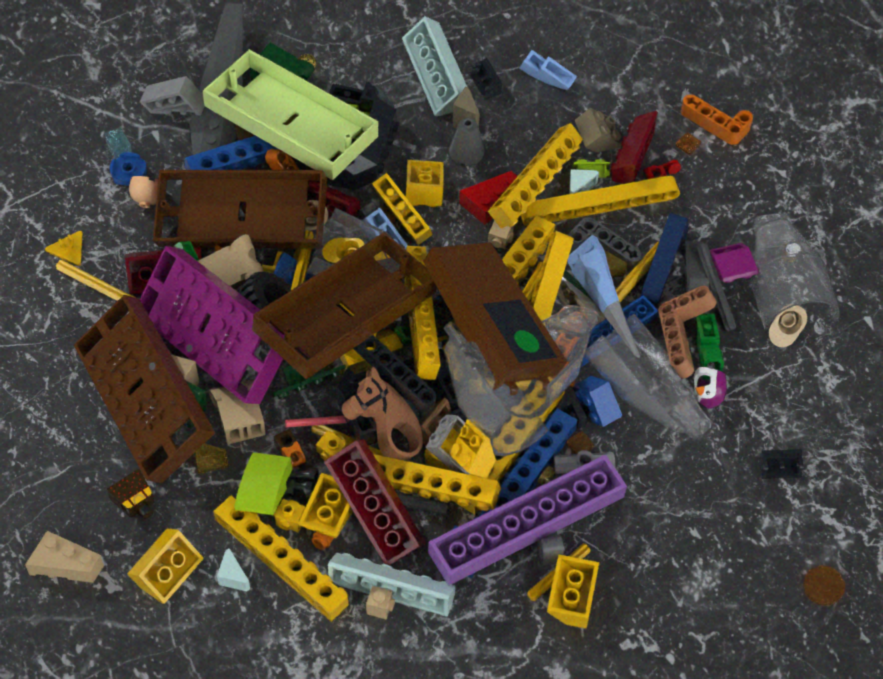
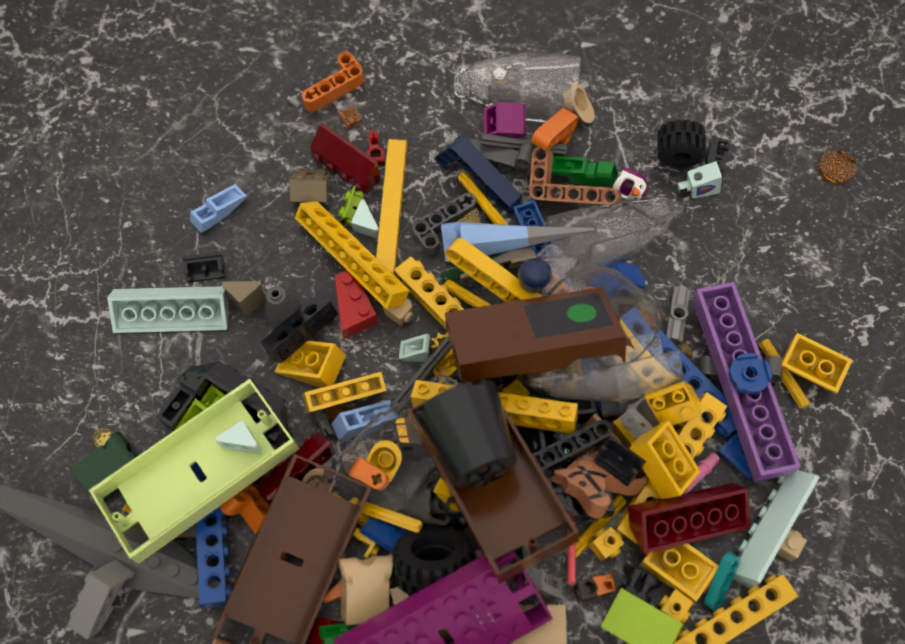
camera: 70 degrees left, 10 degrees up
none -> light aqua slope [215,420,262,454]
none -> black brick [260,293,338,364]
none -> orange piece [348,456,389,490]
none -> black cone [415,380,517,488]
none -> dark blue hair [518,258,552,293]
none -> light grey hinge [525,566,564,600]
none -> orange beam [531,108,579,152]
none -> black hinge [594,436,646,487]
none -> yellow slope [629,420,701,499]
none -> black wheel [657,119,706,168]
none -> light aqua torso [677,161,722,198]
none -> bright pink axle [683,453,720,493]
none -> teal beam [704,552,740,611]
none -> blue plate [729,353,772,394]

